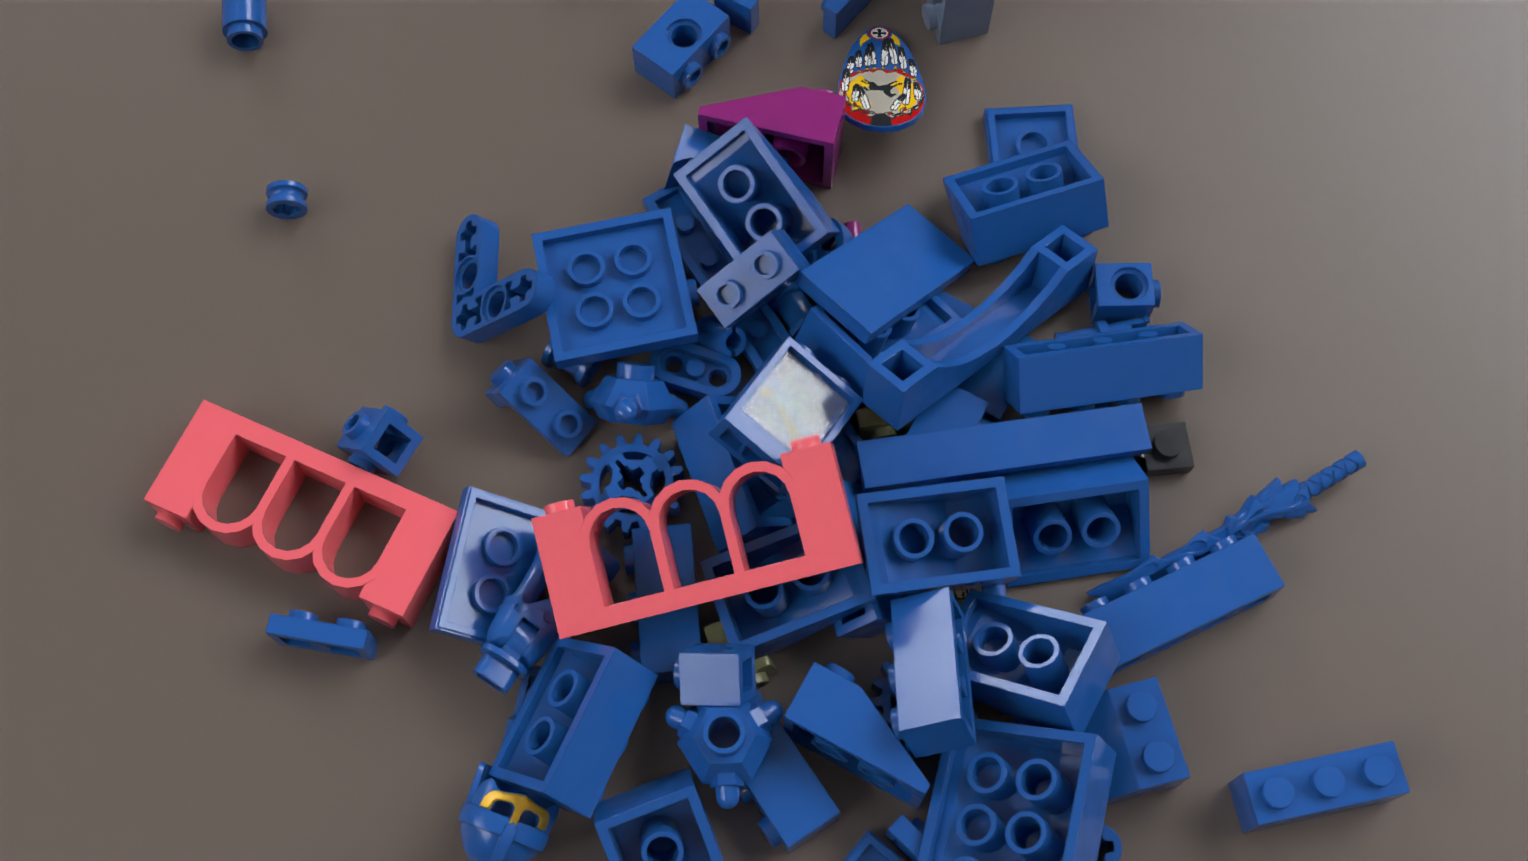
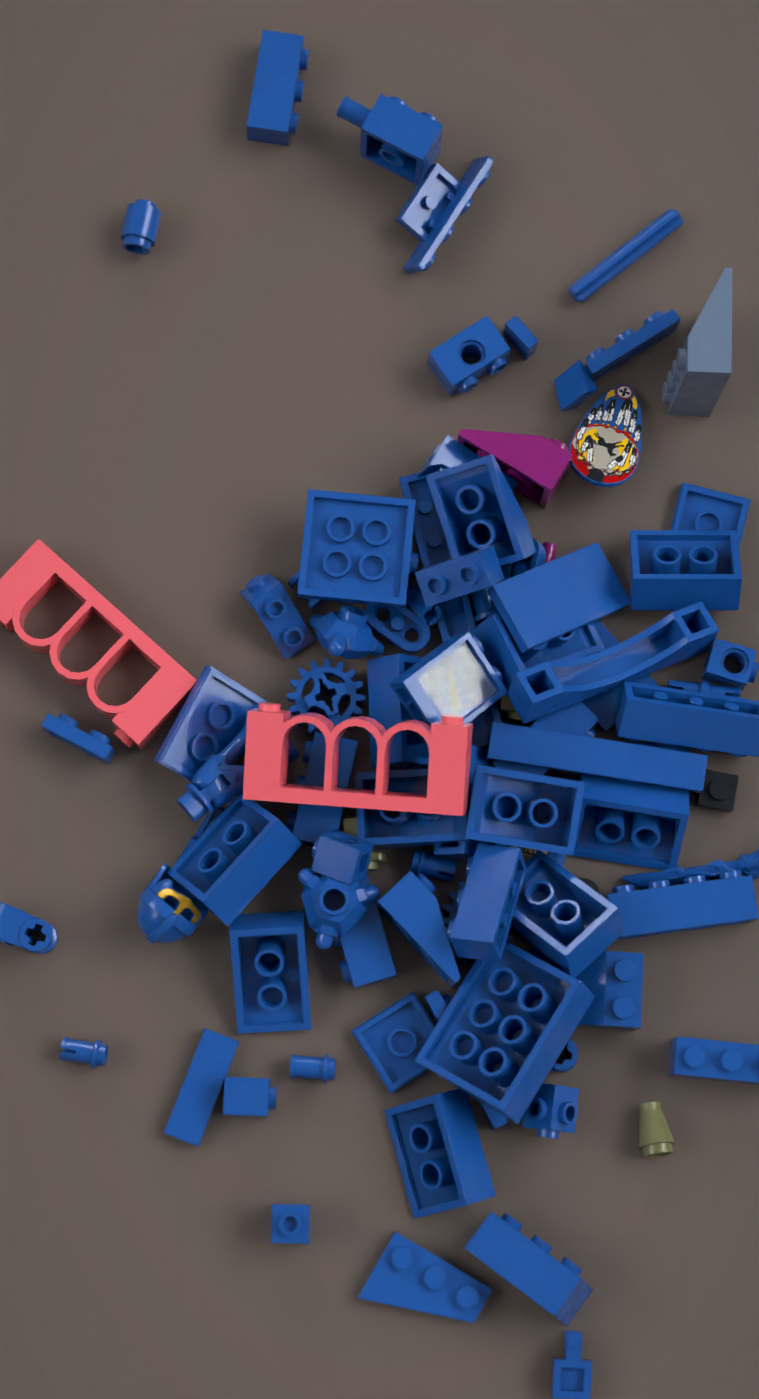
camera: 10 degrees right, 10 degrees up
blue bush [265,180,308,219] -> none
blue brick [336,405,424,477] -> none
blue beam [451,214,556,344] -> none
none -> blue pin [409,848,457,883]
none -> blue slope [554,360,598,412]

